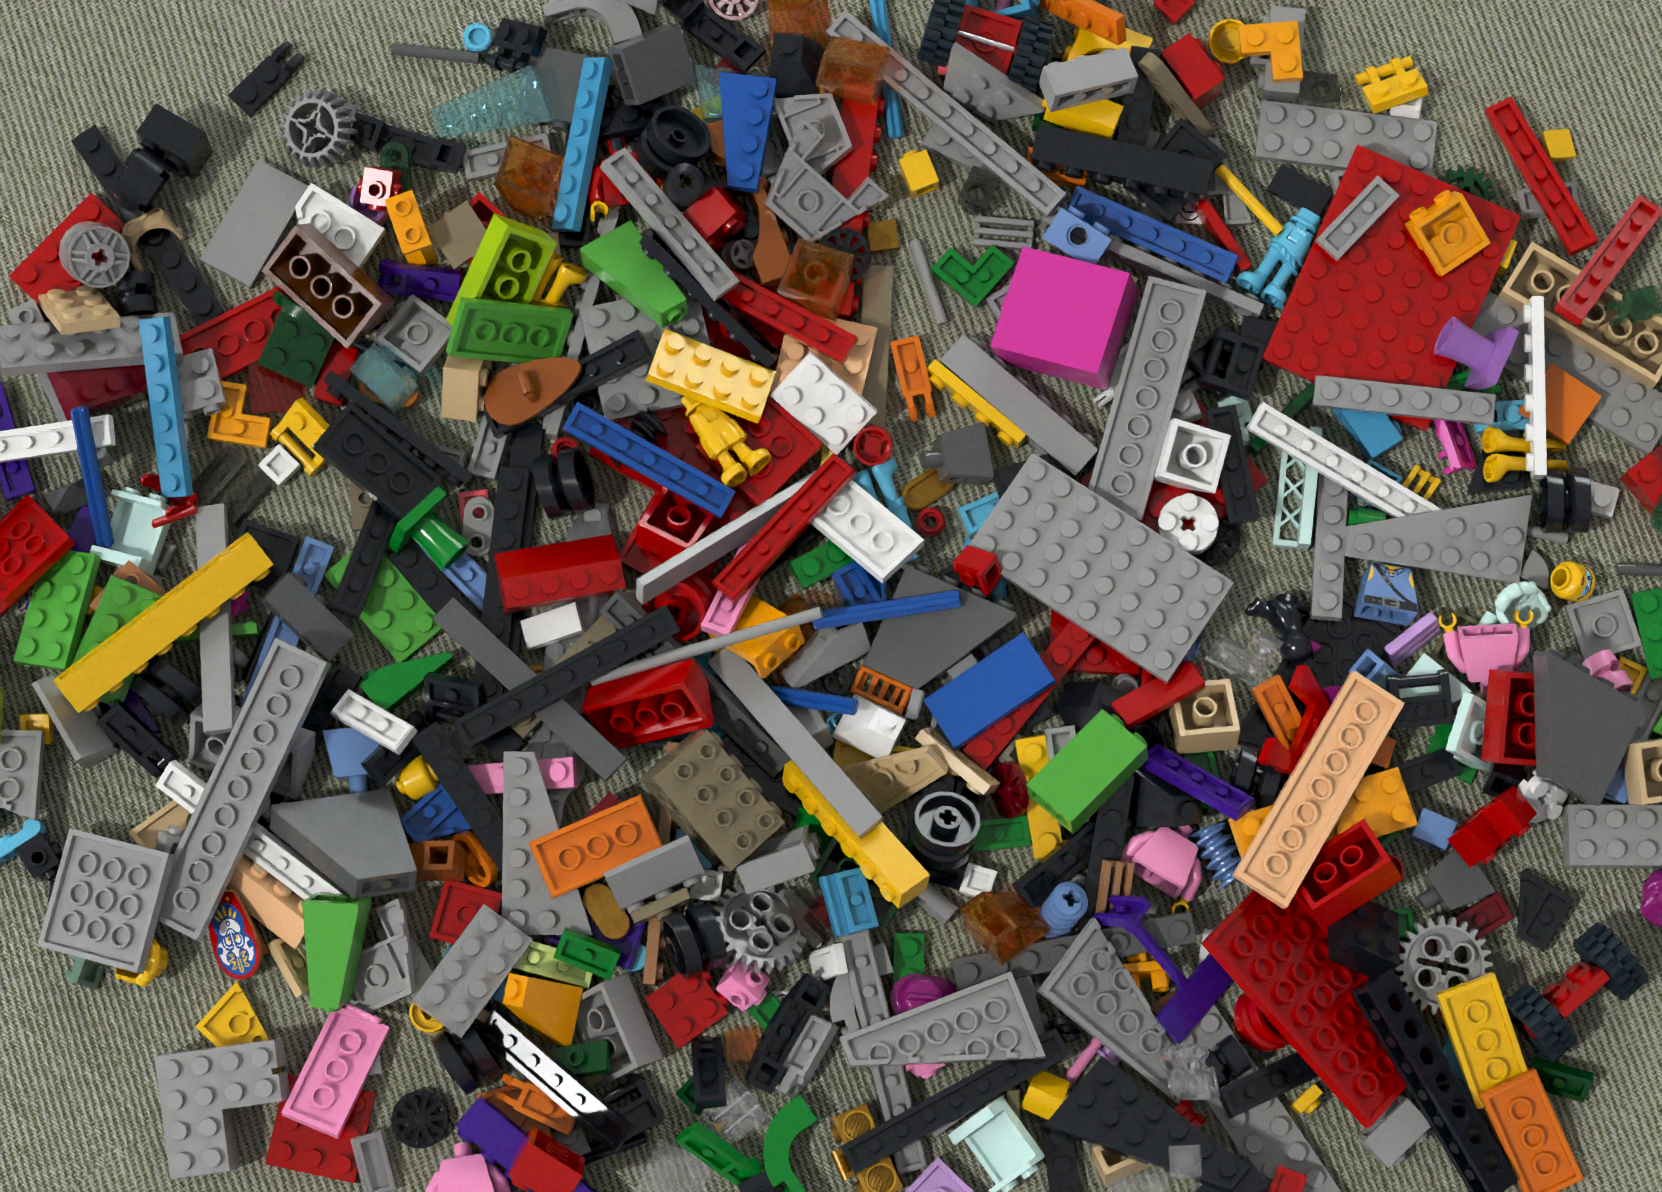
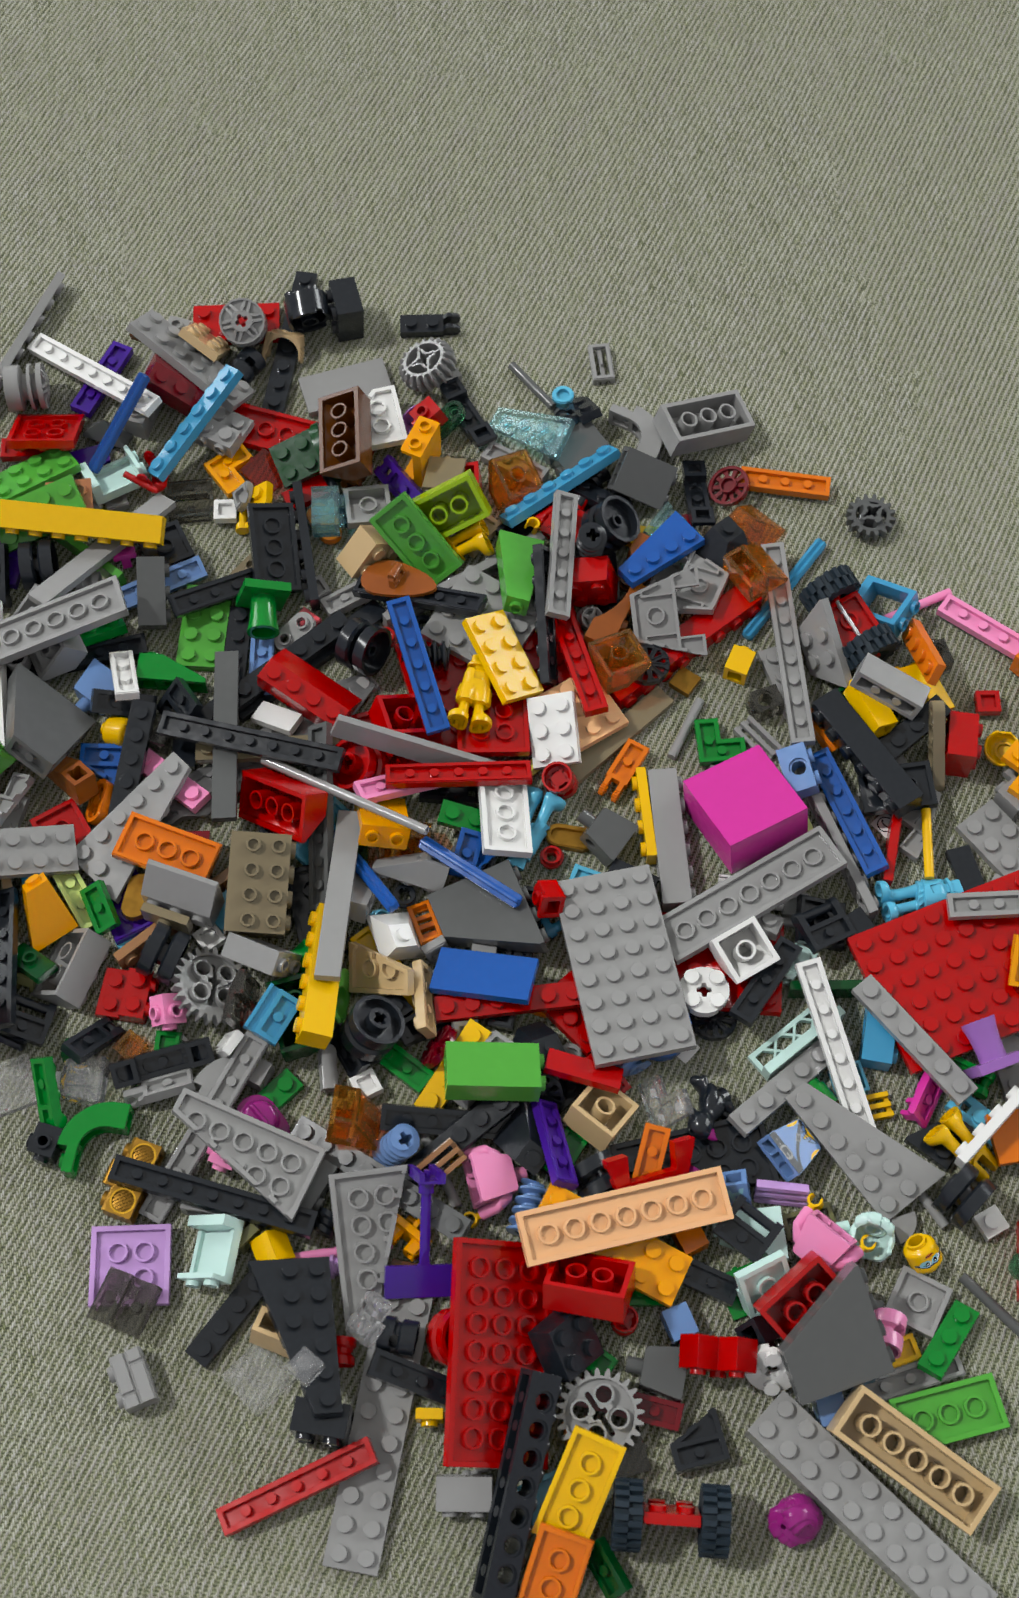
camera: 40 degrees right, 15 degrees down
none -> light grey tile [232,480,253,513]

